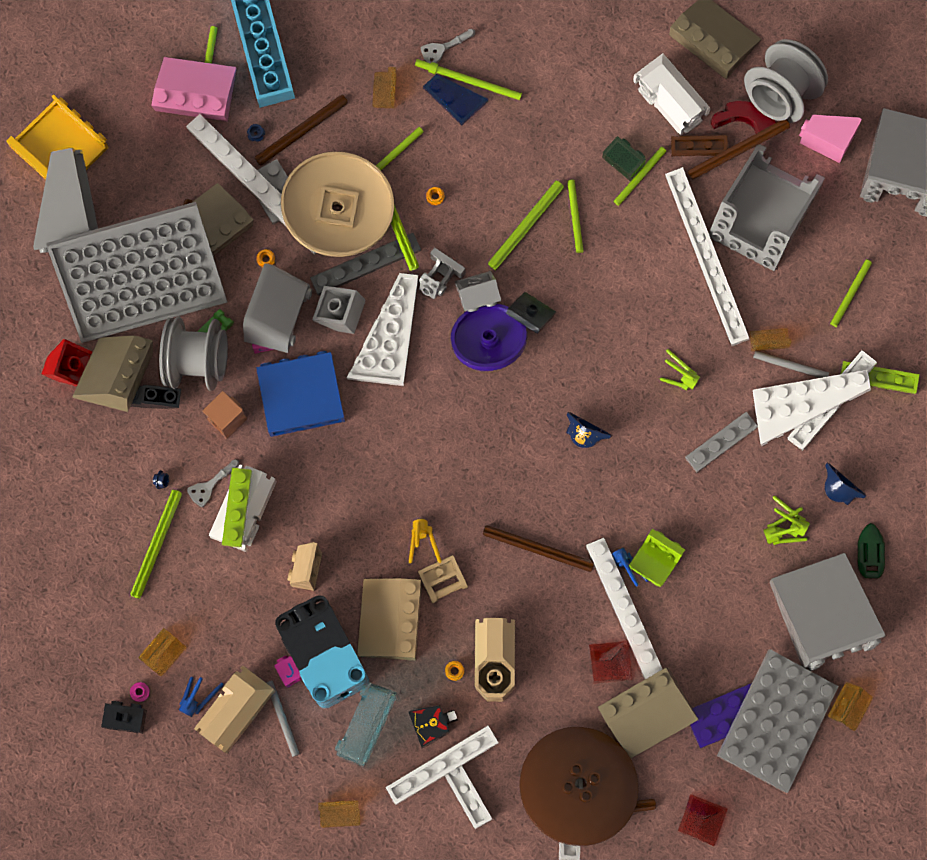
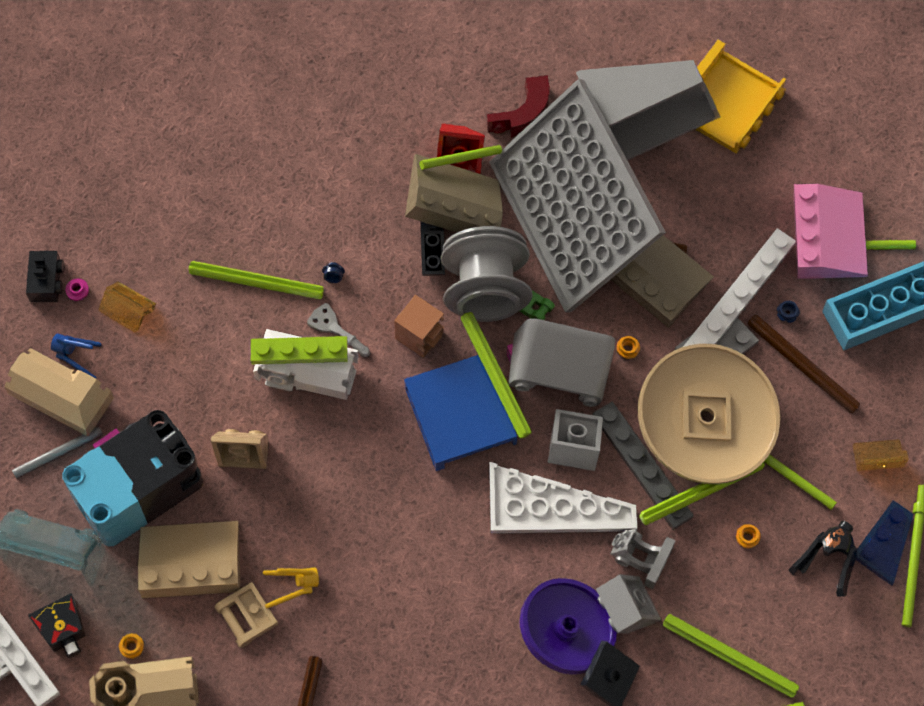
camera: 75 degrees right, 10 degrees down
none -> lime bar [419,145,502,170]
none -> lime axle [461,312,532,439]
none -> dark red arch [486,75,550,137]
none -> black piece [788,521,857,597]

